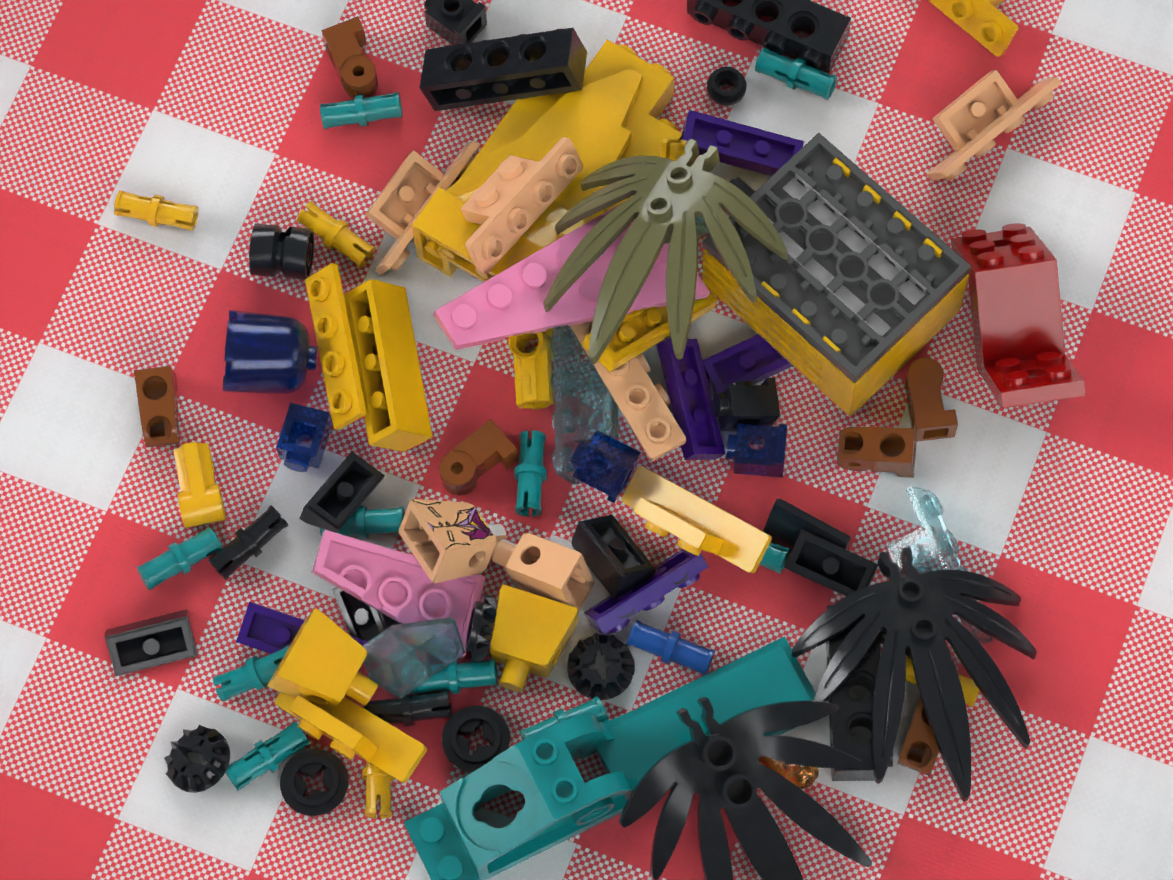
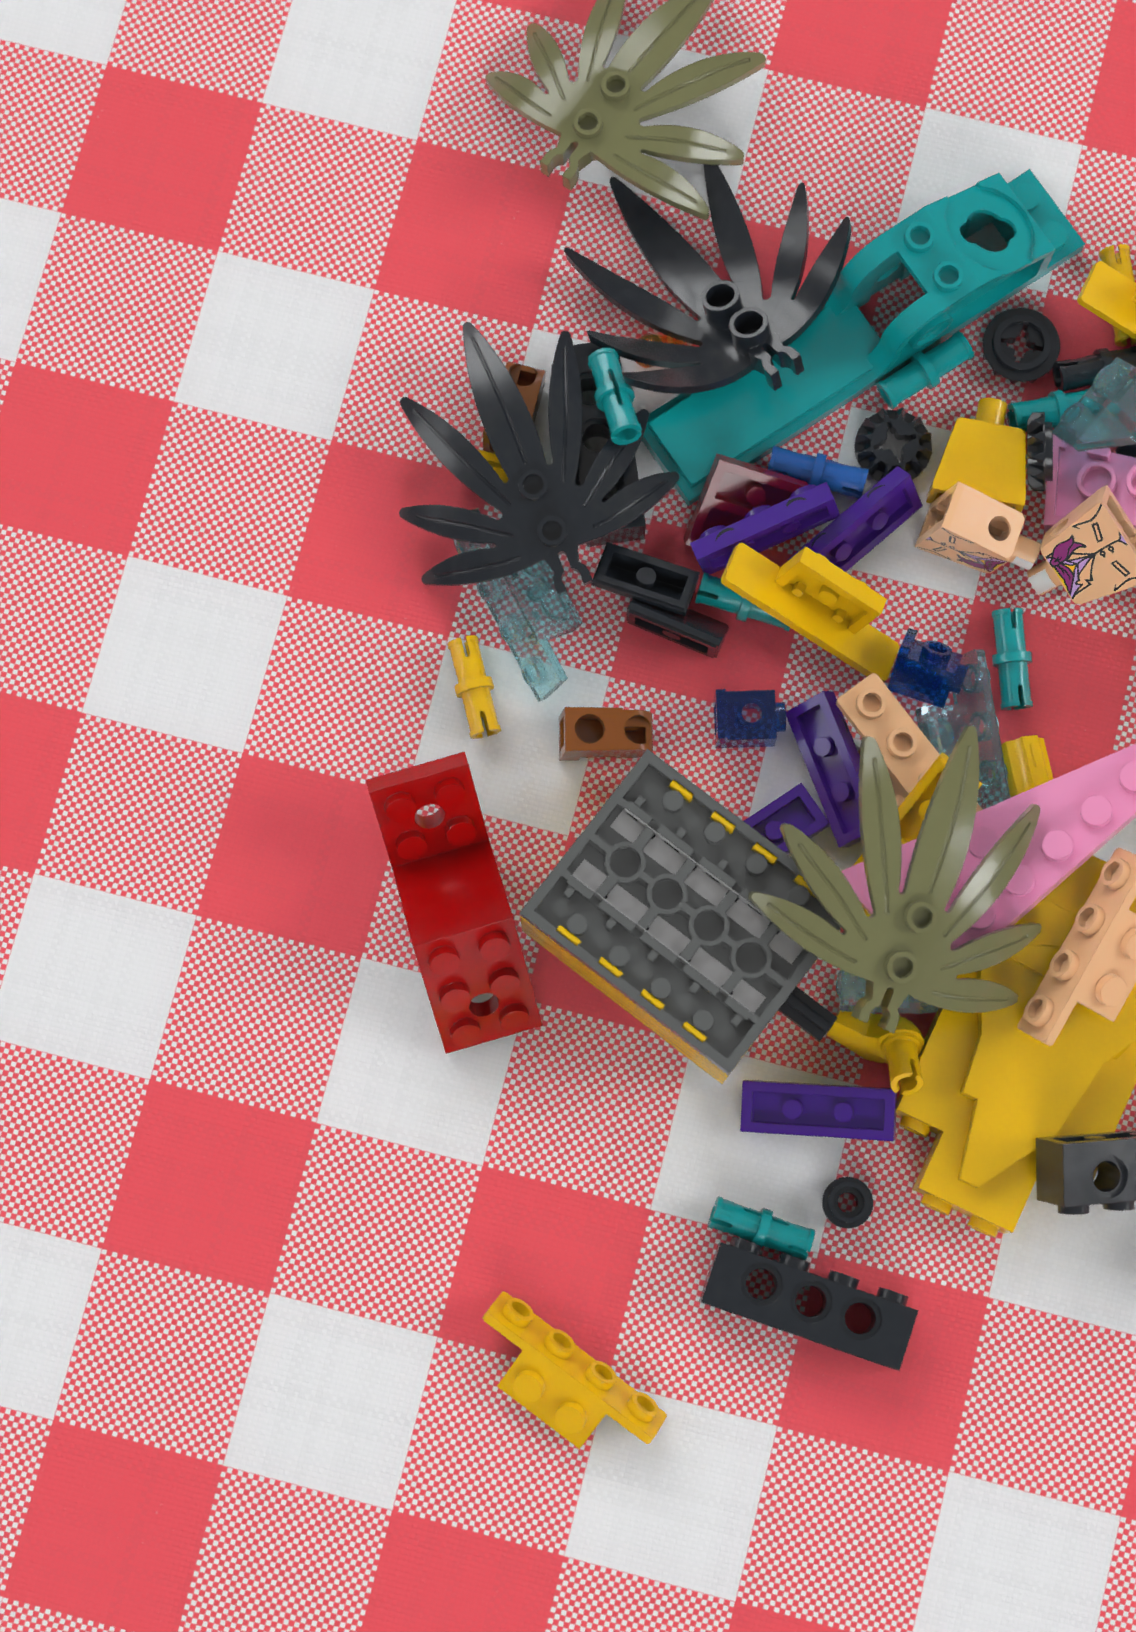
camera: 170 degrees right, 10 degrees up
dark orange leg [439,419,519,496] -> none
black slope [571,515,656,598] -> none
black brick [712,378,780,431] -> none
dark orange leg [905,358,958,442] -> none
light nougat bracket [927,70,1061,181] -> none
none -> yellow pin [447,635,501,739]
none -> teal pin [588,348,642,445]
none -> dark red wing [684,453,809,546]
none -> dark purple plate [690,482,840,575]

